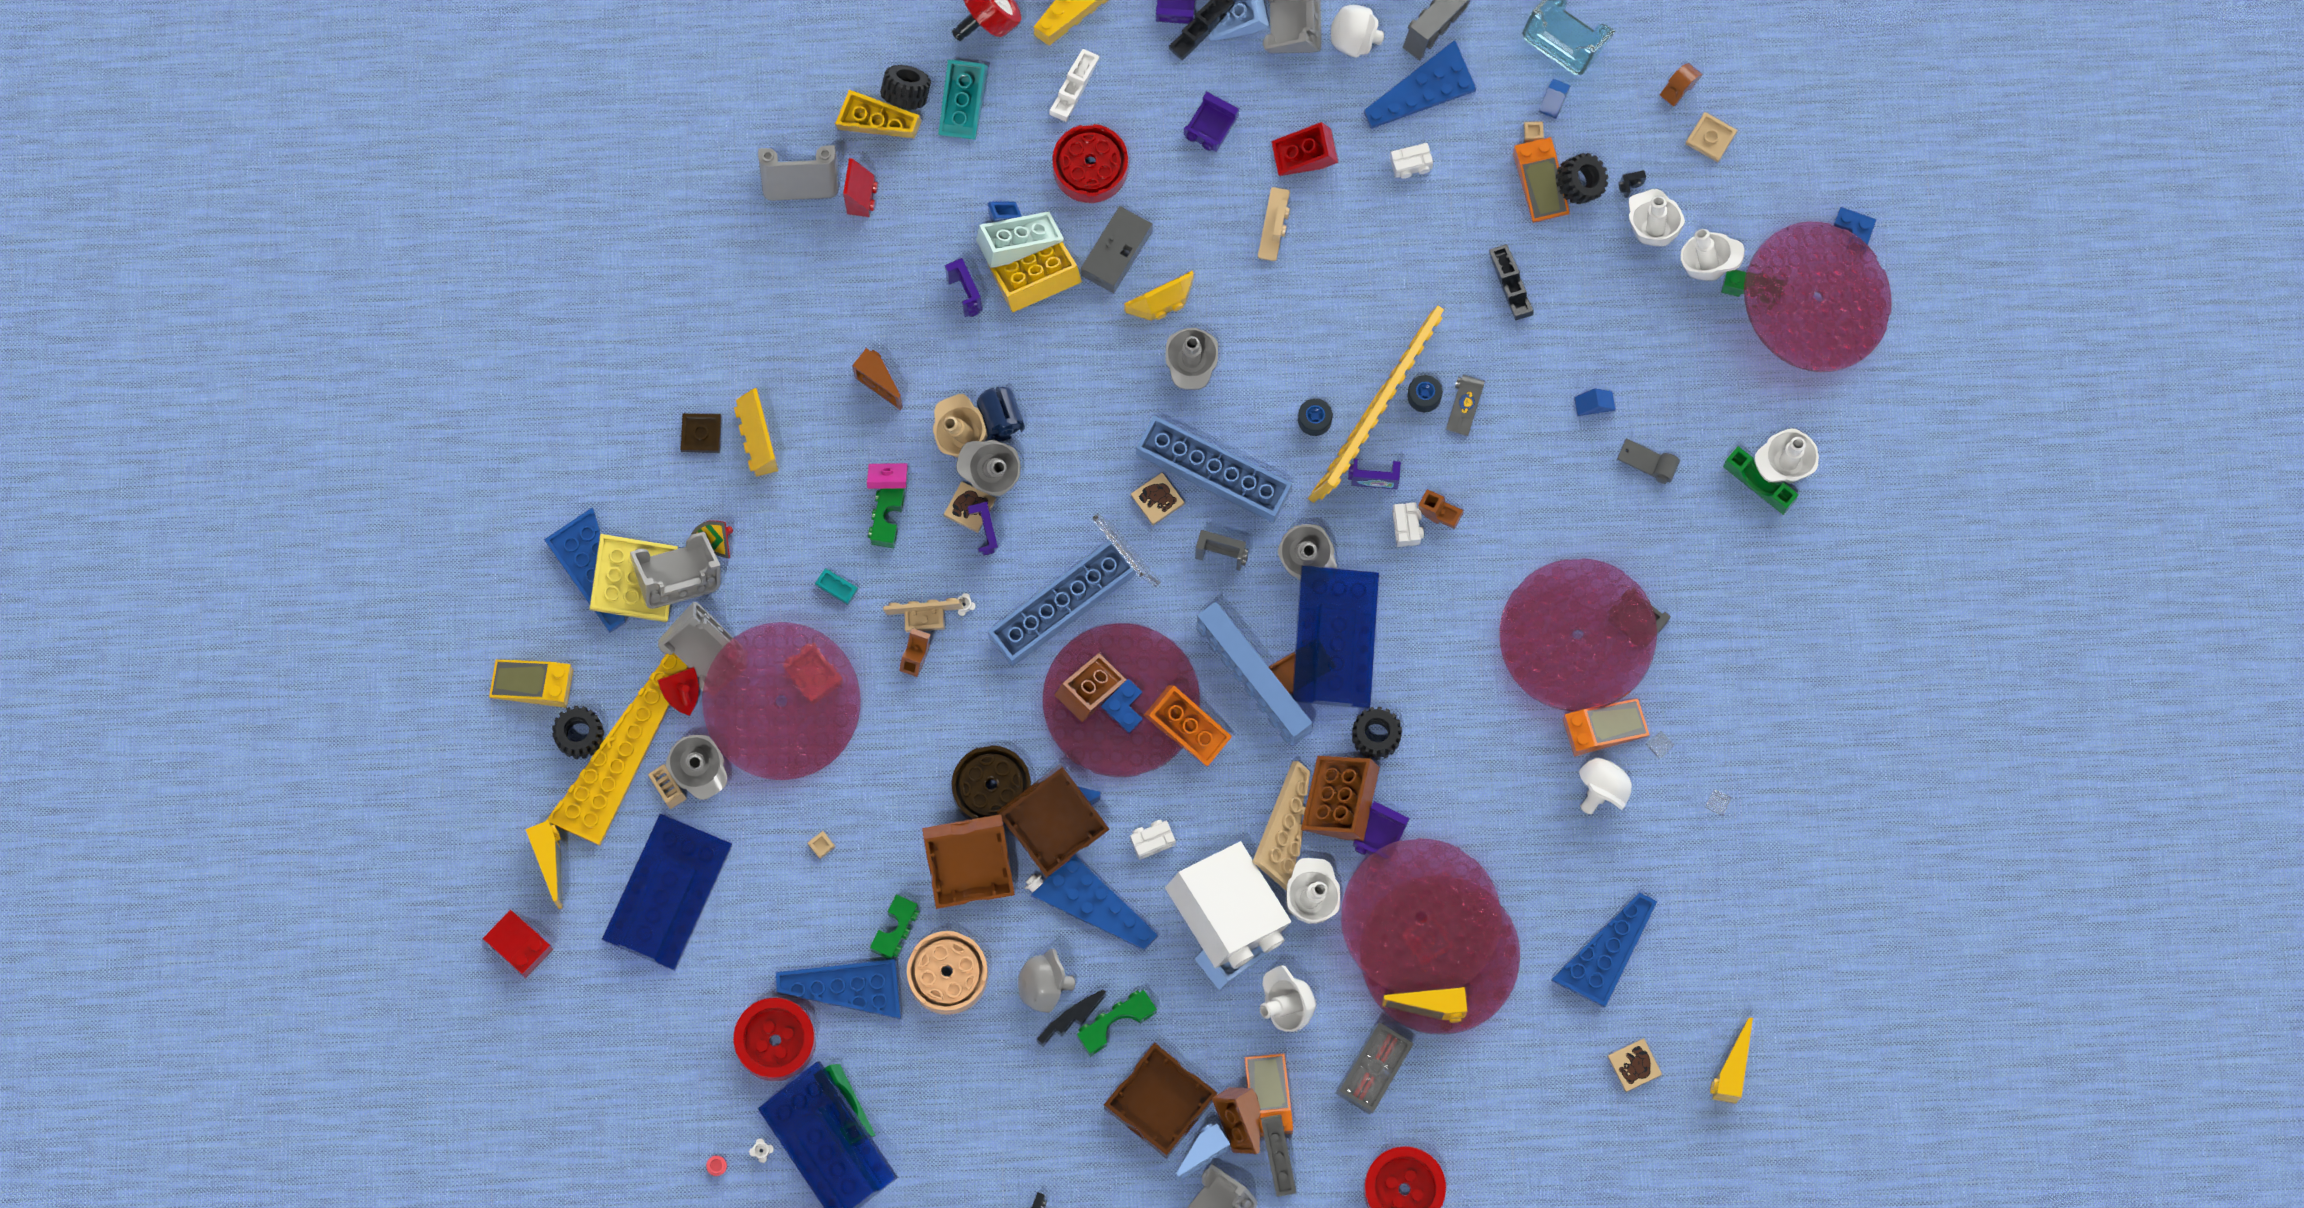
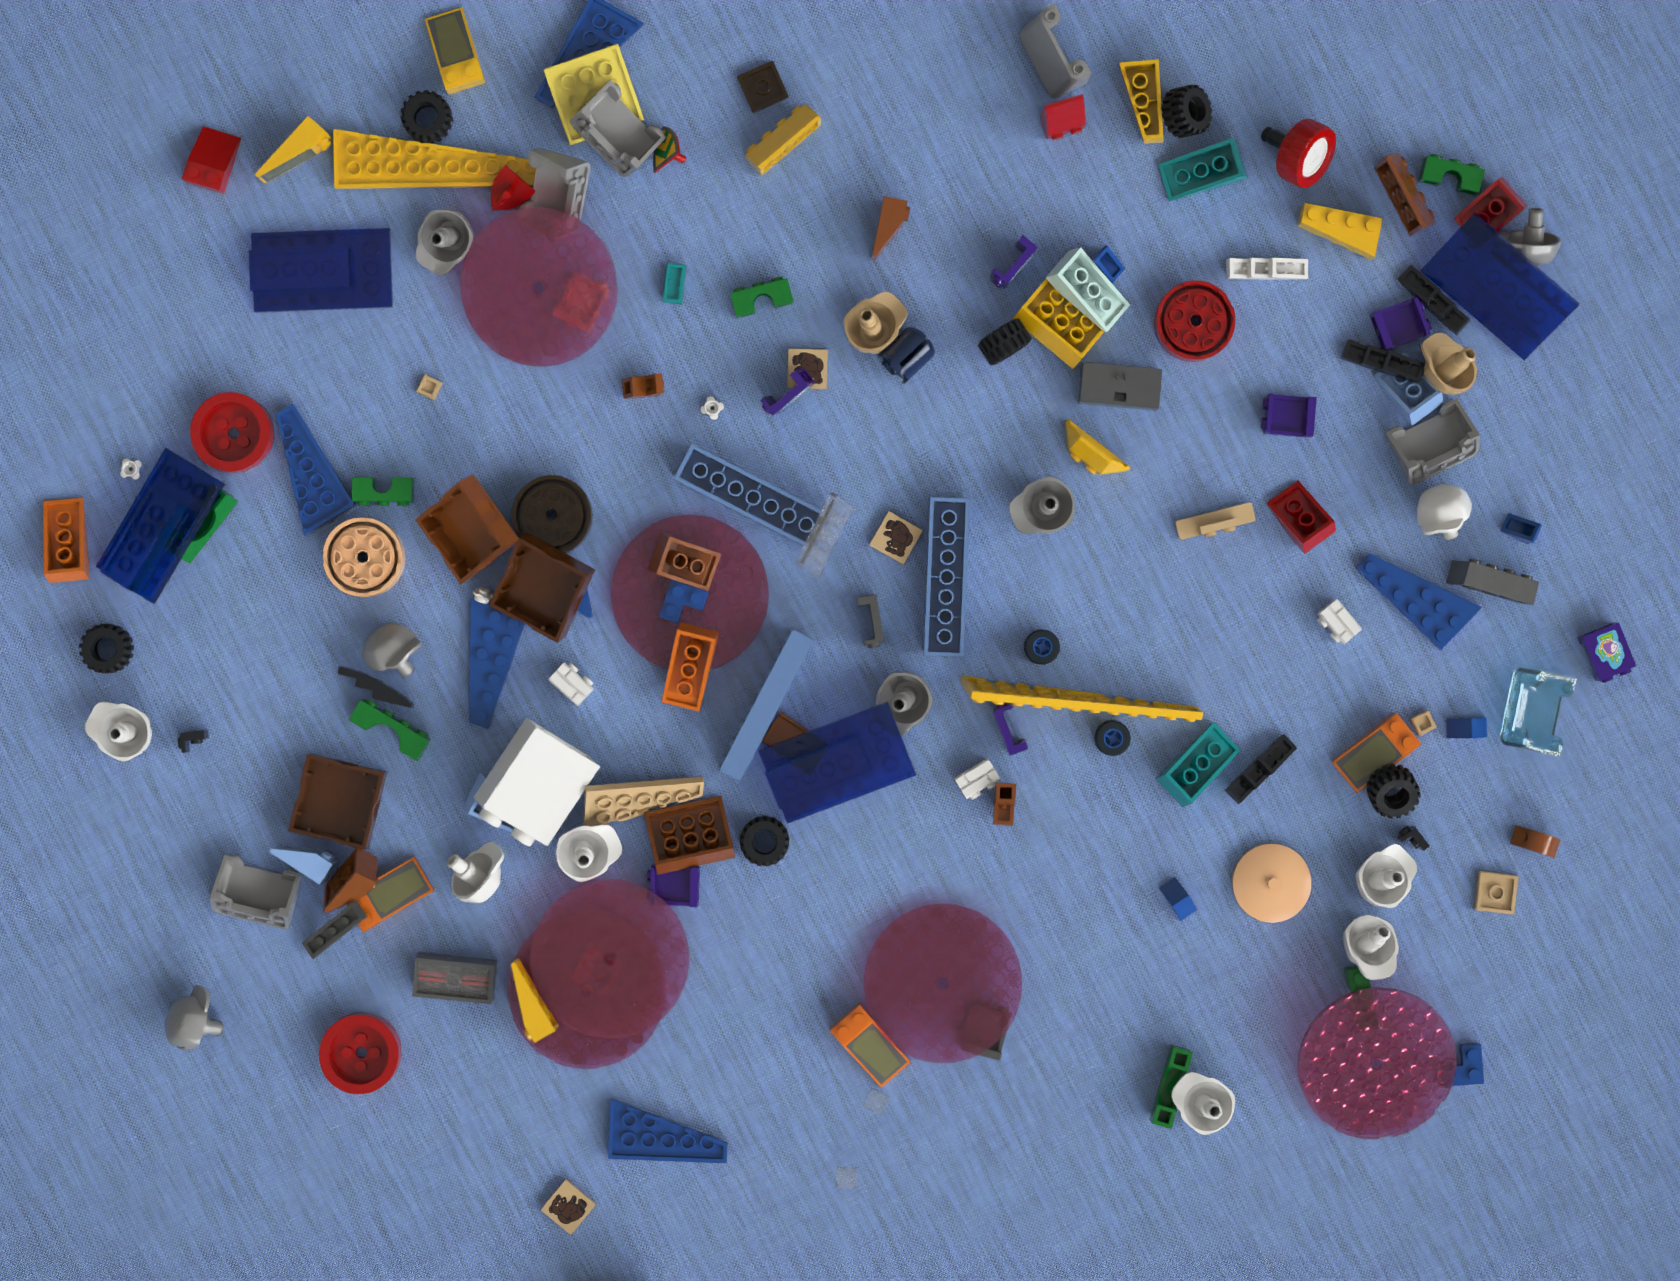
camera: 65 degrees right, 15 degrees up
tan slope [648,764,686,809] -> none
coral plate [706,1156,727,1176] -> none
dark pink plate [867,463,908,489] -> none
tan bracket [883,598,963,632] -> none
light grey piece [956,440,1021,496] -> none
dark grey door [1446,374,1485,436] -> none
white piece [1579,758,1632,814] -> none
dark grey door [1617,438,1680,484] -> none
none -> black tyre [977,318,1032,366]
none -> teal slope [1156,722,1241,807]
none -> light nougat dish [1232,843,1311,923]

